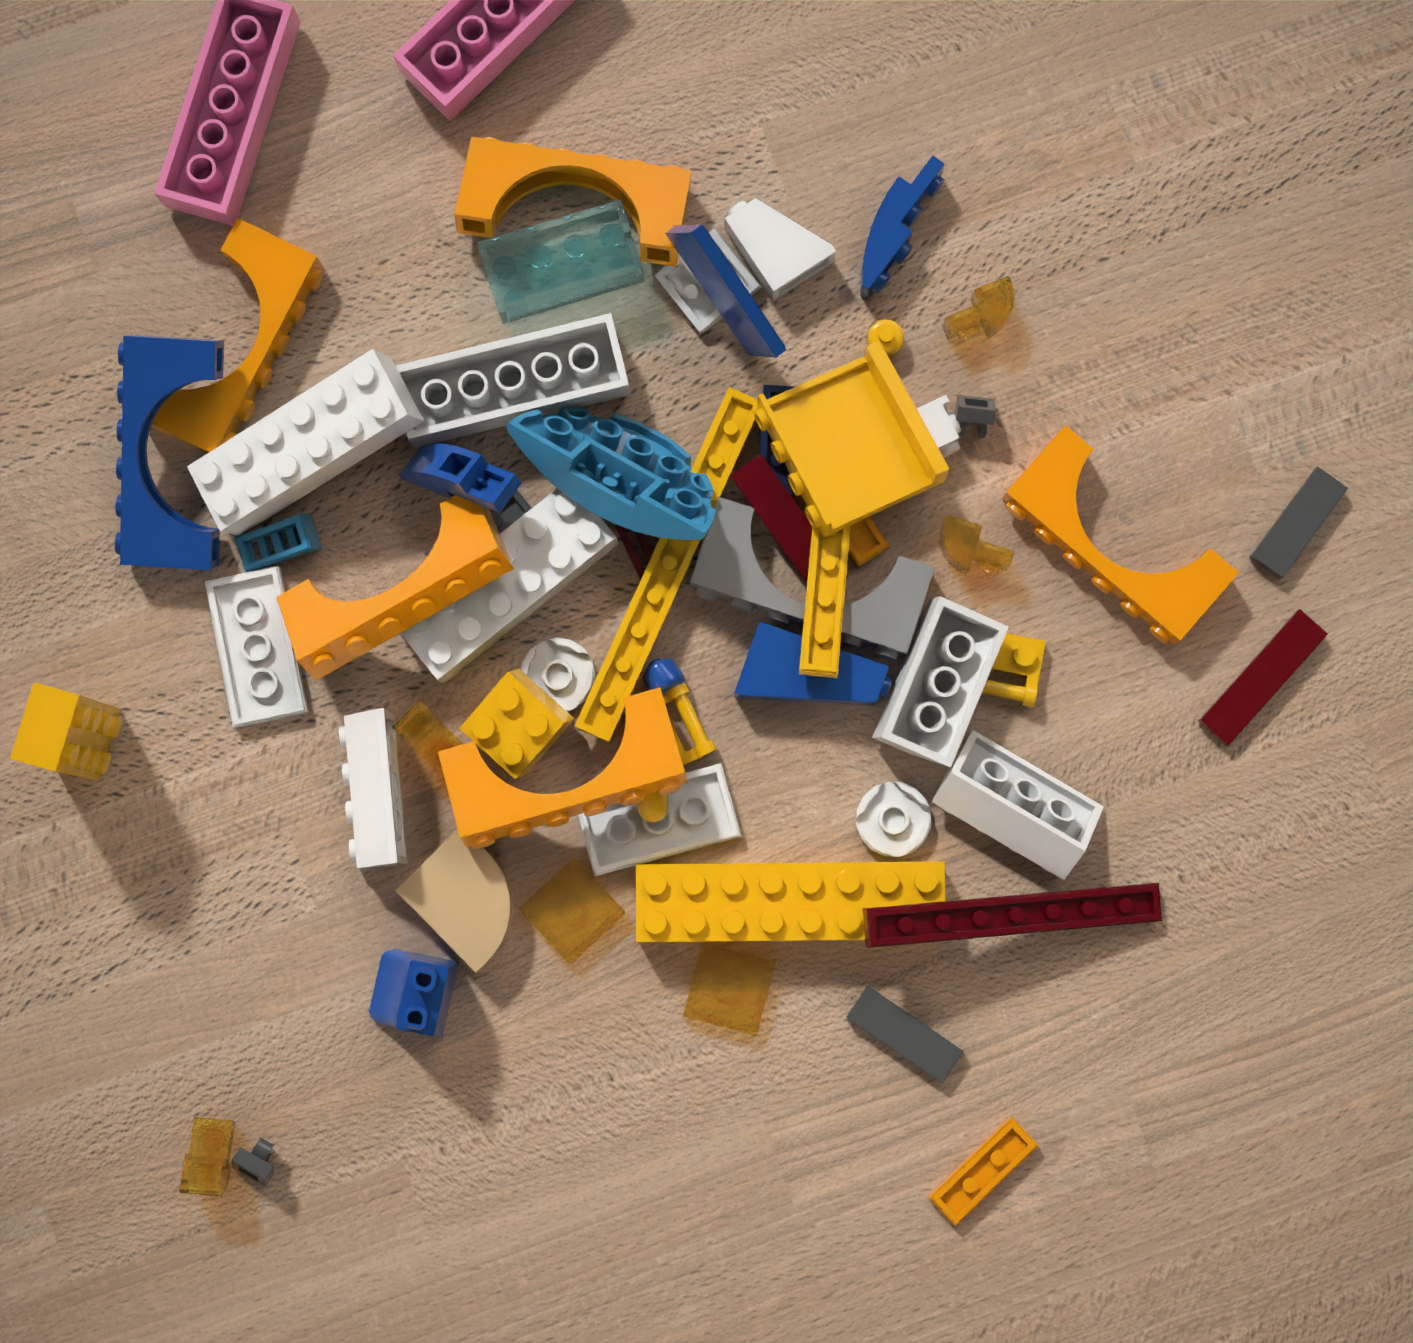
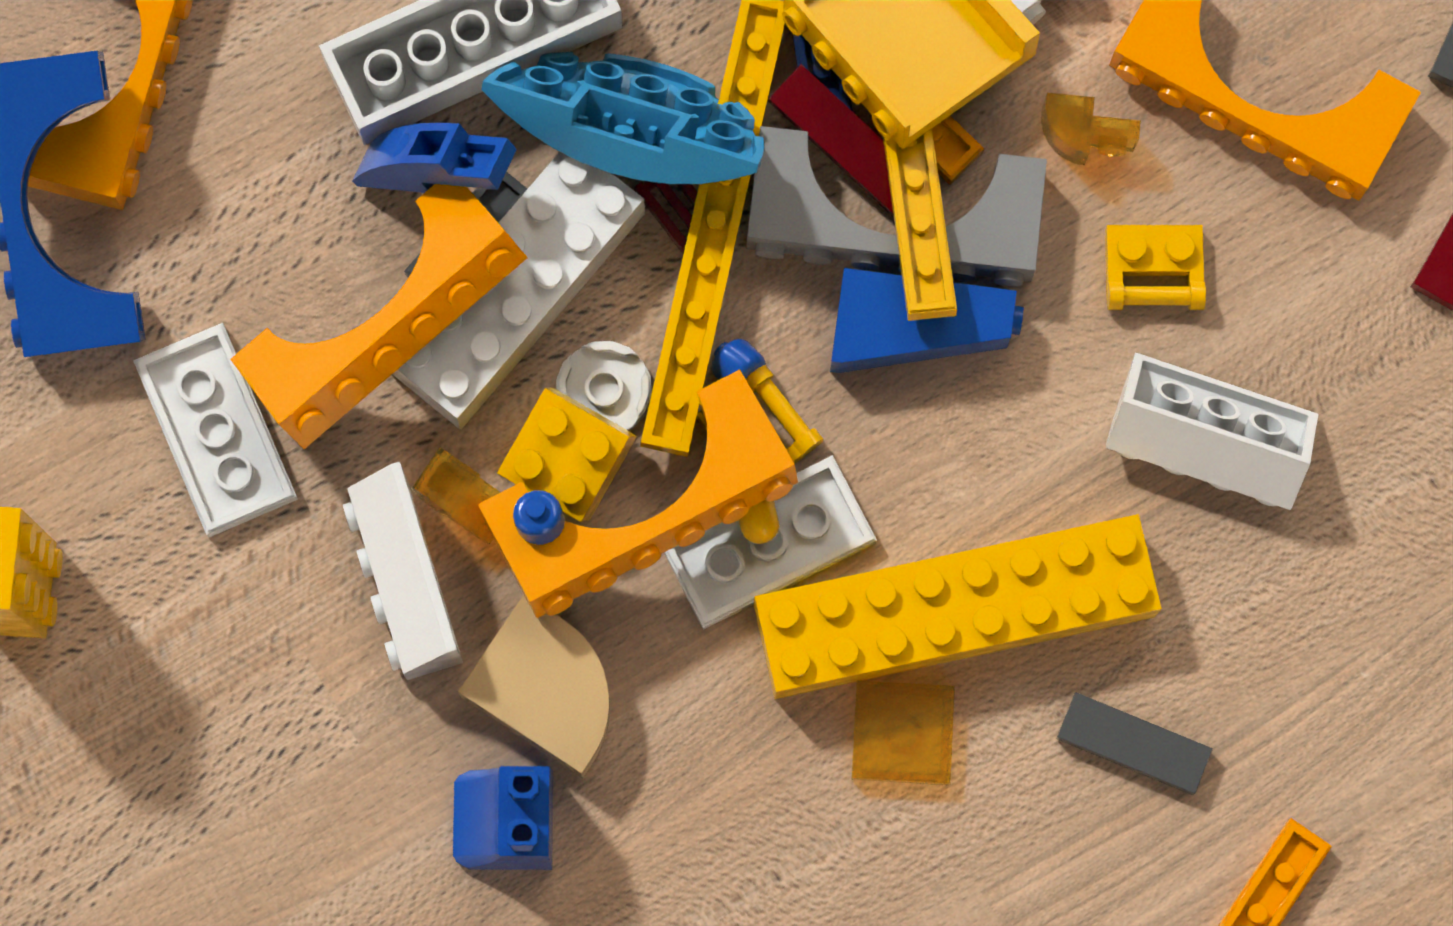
camera: 20 degrees left, 5 degrees down
white brick [187,349,424,536] -> none
dark azure slope [235,513,322,573] -> none
clear yellow tile [519,857,626,965] -> none
white tile [856,782,931,857] -> none
dark red tile [863,883,1162,948] -> none
white slope [872,596,1009,768] -> none
none -> blue piece [513,490,565,545]

